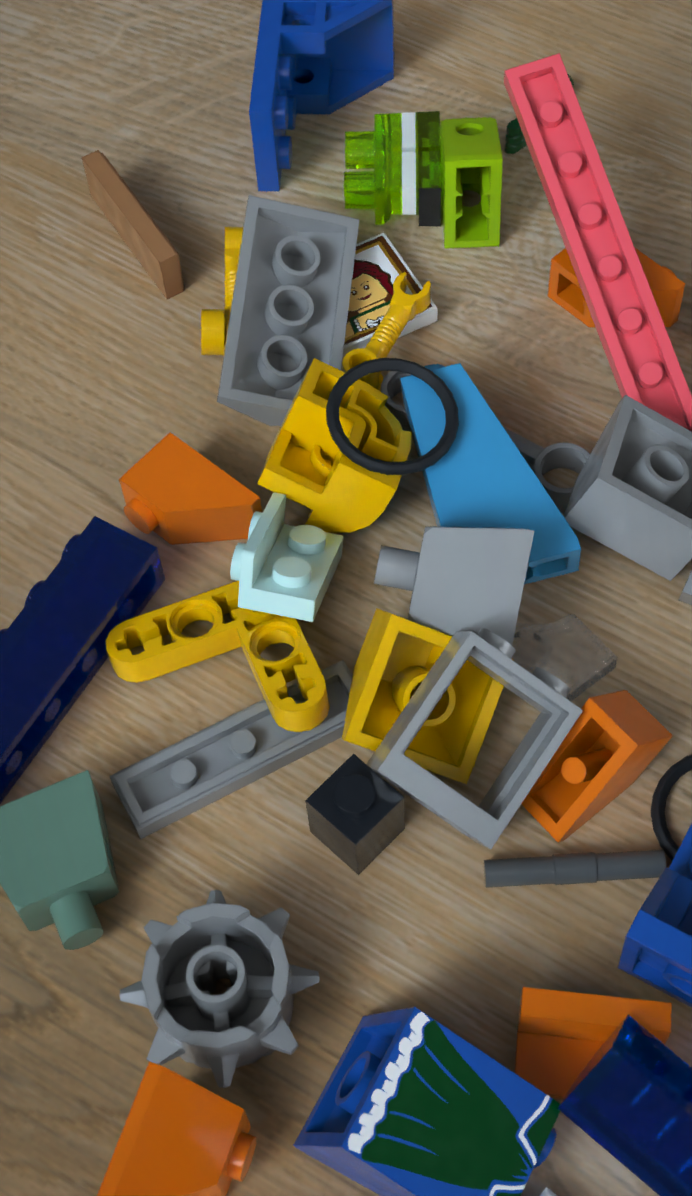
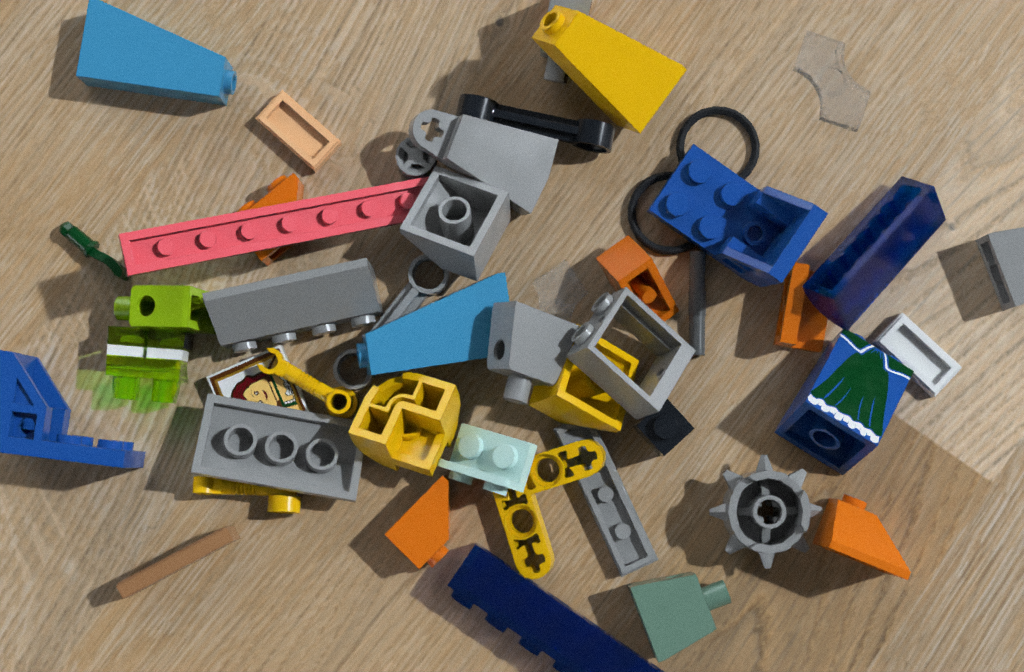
camera: 90 degrees left, 25 degrees up
black tyre [326,358,459,475] -> none
none -> light grey slope [202,258,384,354]

